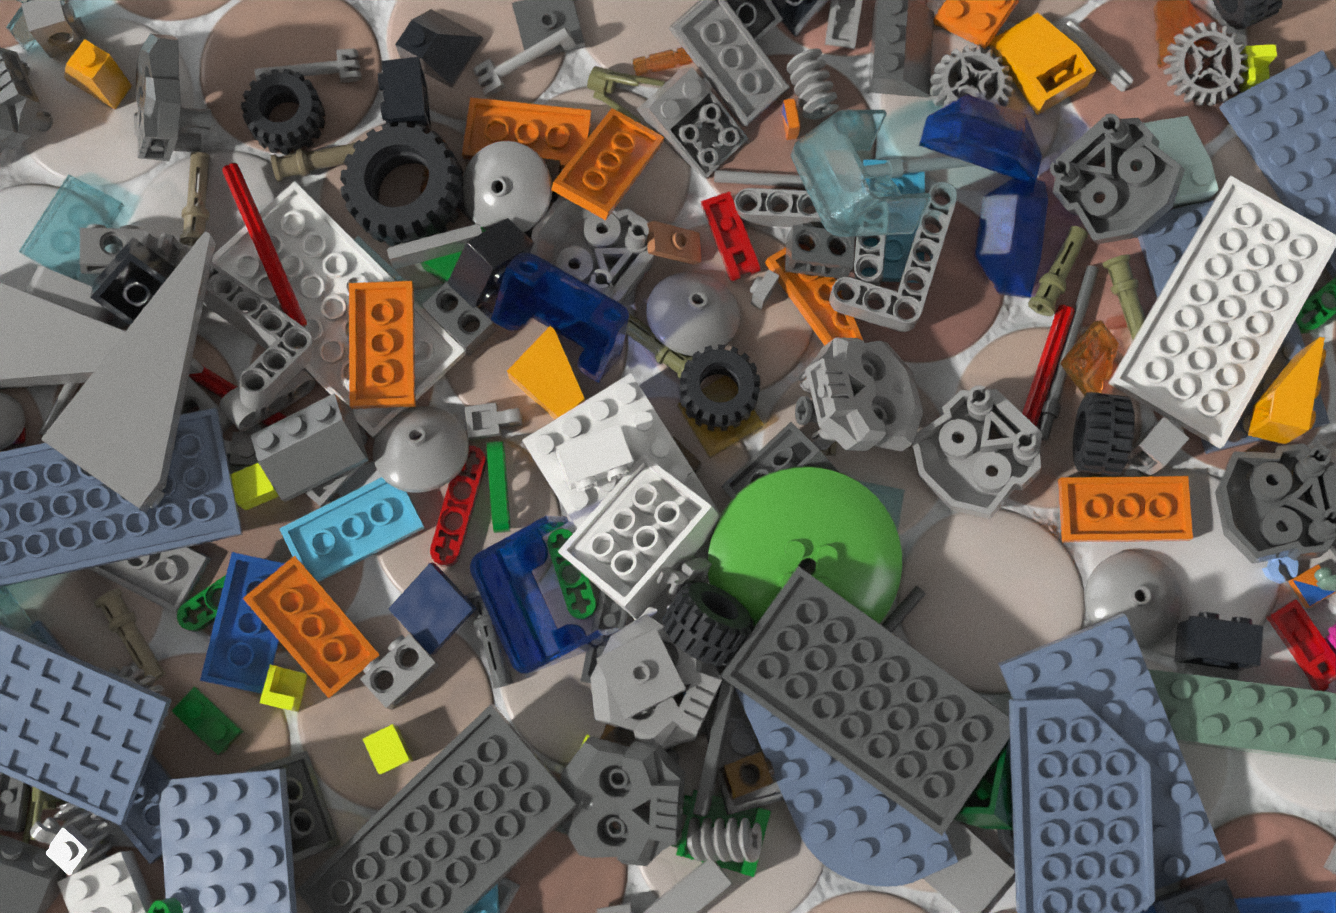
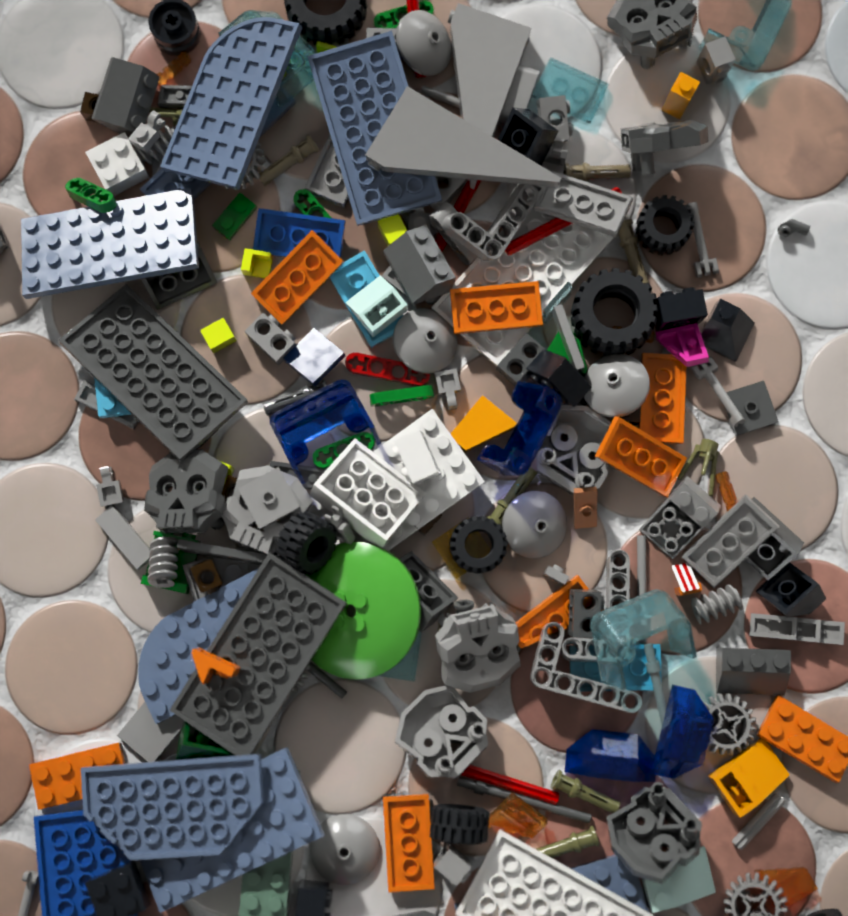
camera: 85 degrees right, 5 degrees up
red plate [701,191,761,282] -> none
none -> orange slope [191,648,241,684]
none -> light aqua slope [345,276,408,337]
none -> light grey tile [534,170,633,237]
none -> dark pink wing [655,323,709,367]
none -> sticker [672,563,700,592]

